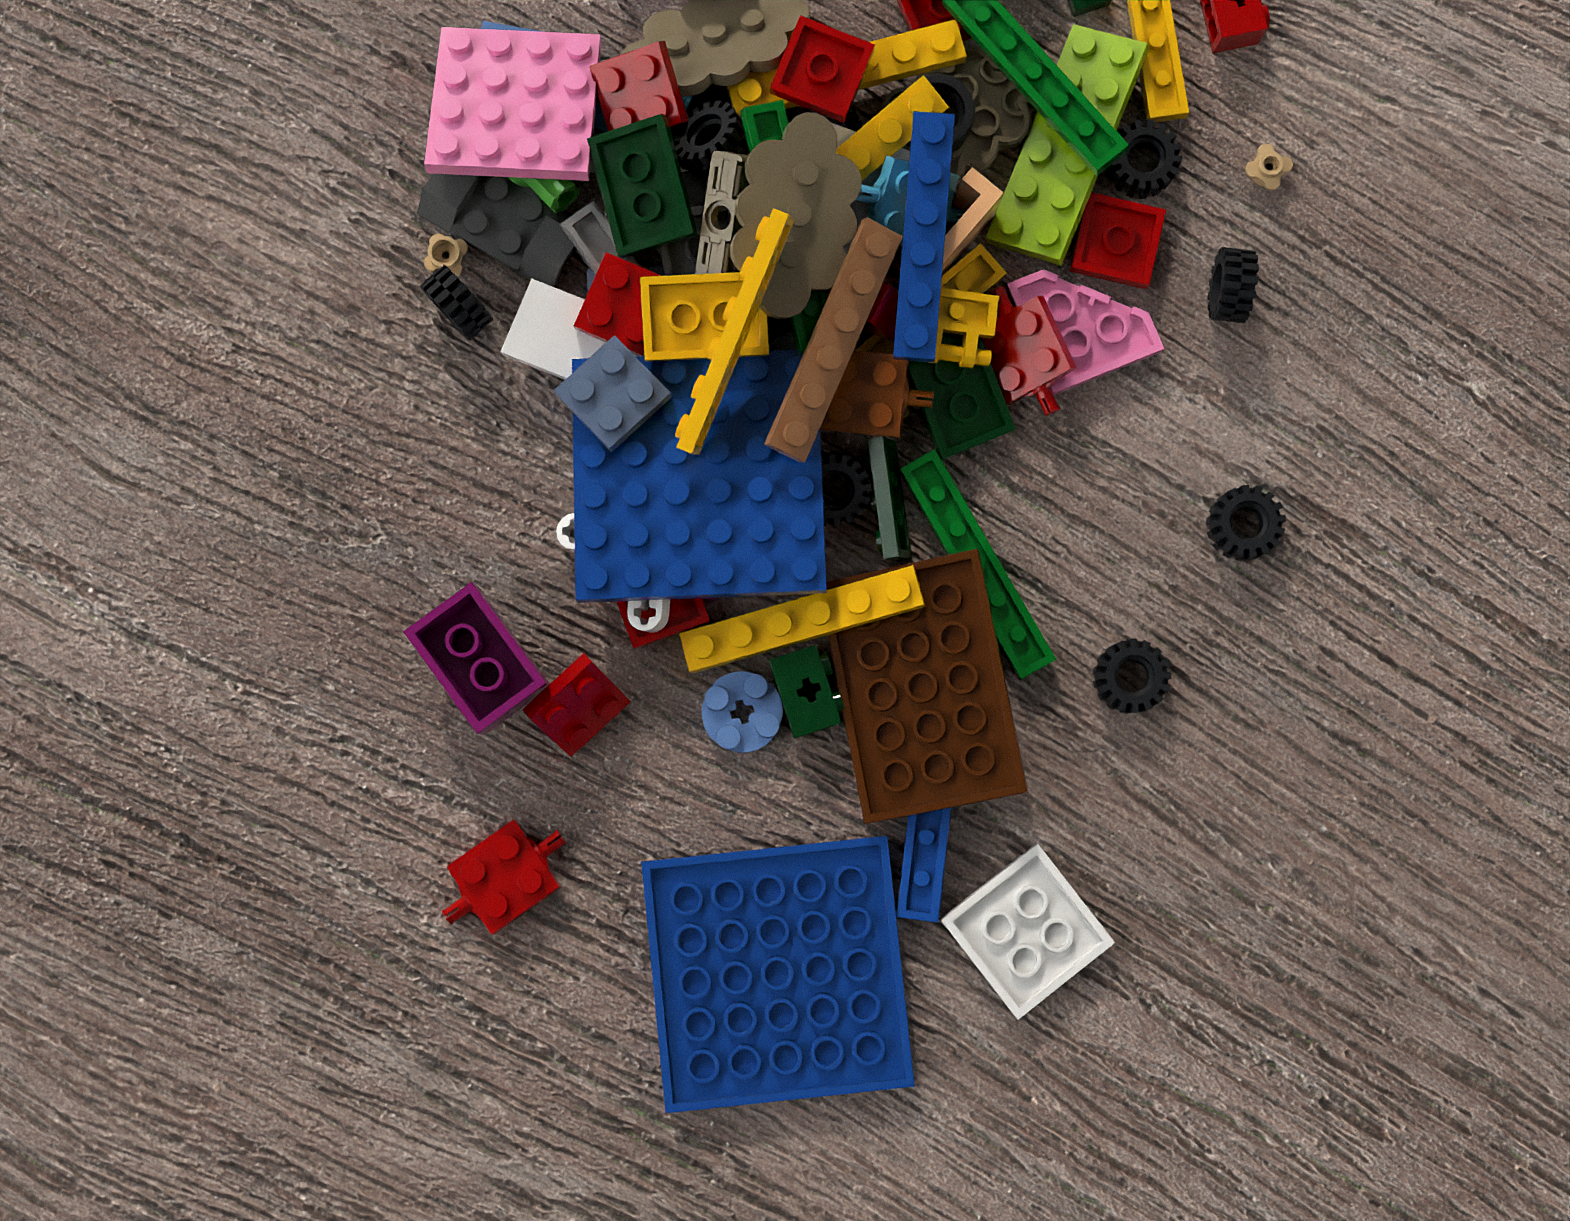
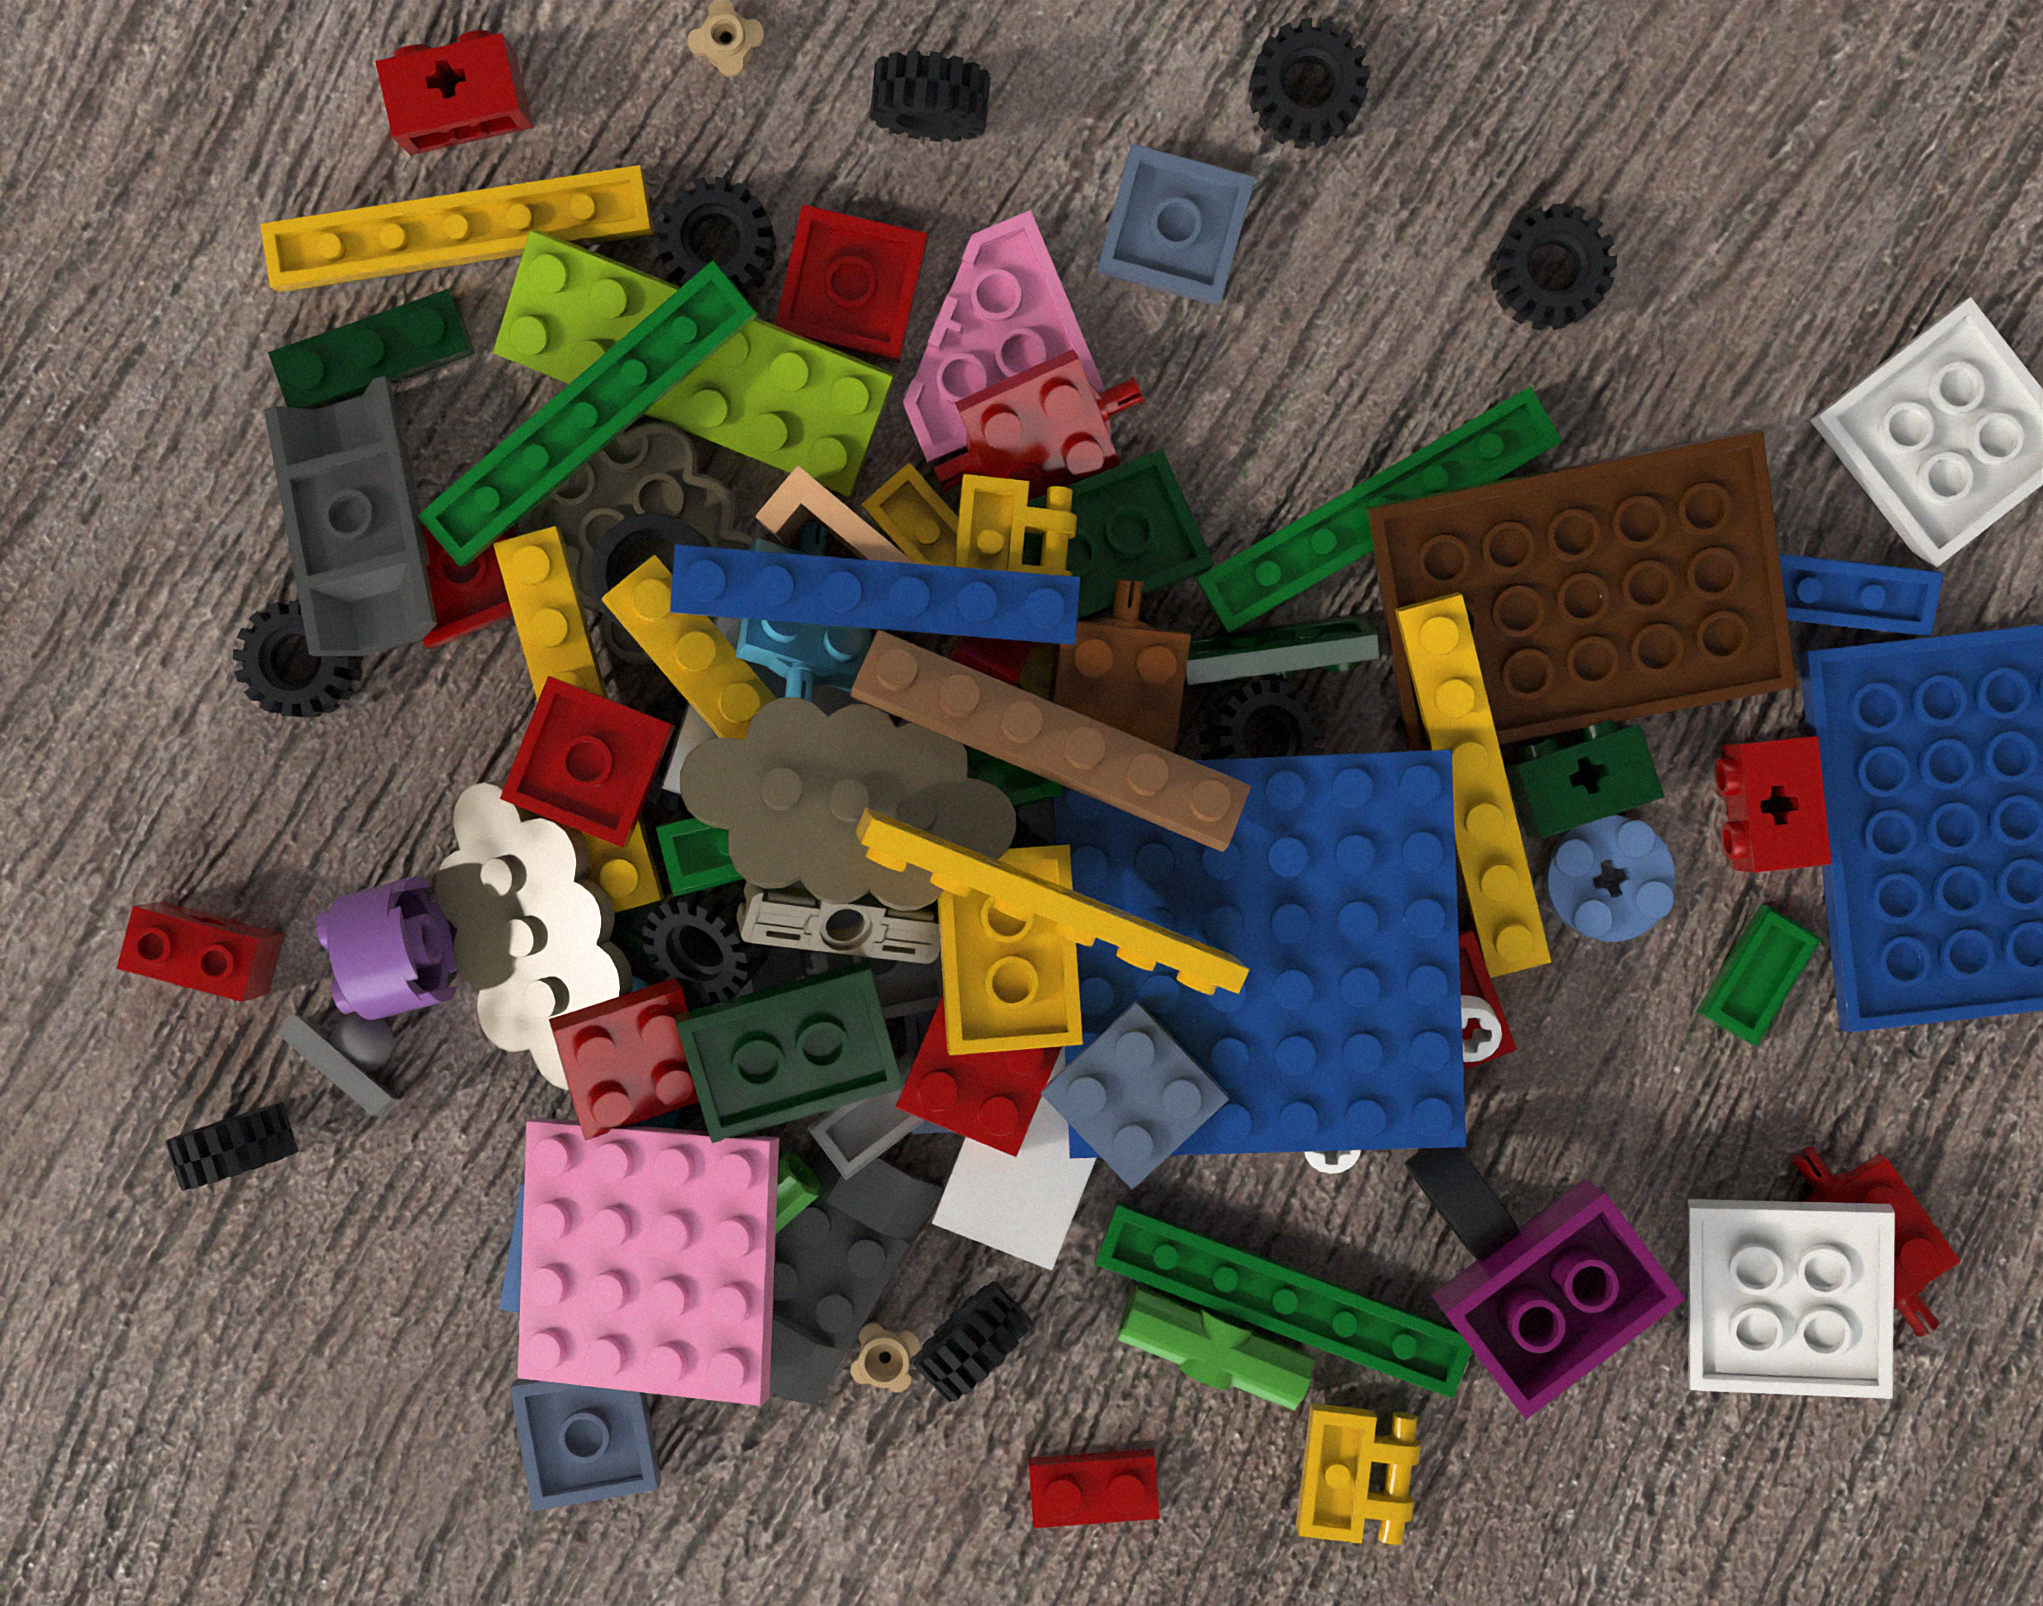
camera: 90 degrees left, 5 degrees up
red plate [522,653,631,757] -> none
none -> sand blue plate [510,1379,662,1512]
none -> red plate [1029,1448,1160,1529]
none -> green plate [1094,1201,1472,1399]
none -> sand blue plate [1097,143,1255,307]
none -> bright green piece [1117,1285,1315,1411]
none -> yellow plate [1296,1403,1421,1545]
none -> black tyre [1404,1147,1520,1261]
none -> white plate [1687,1199,1895,1399]
none -> green tile [1696,904,1822,1047]
none -> red brick [1715,736,1832,873]

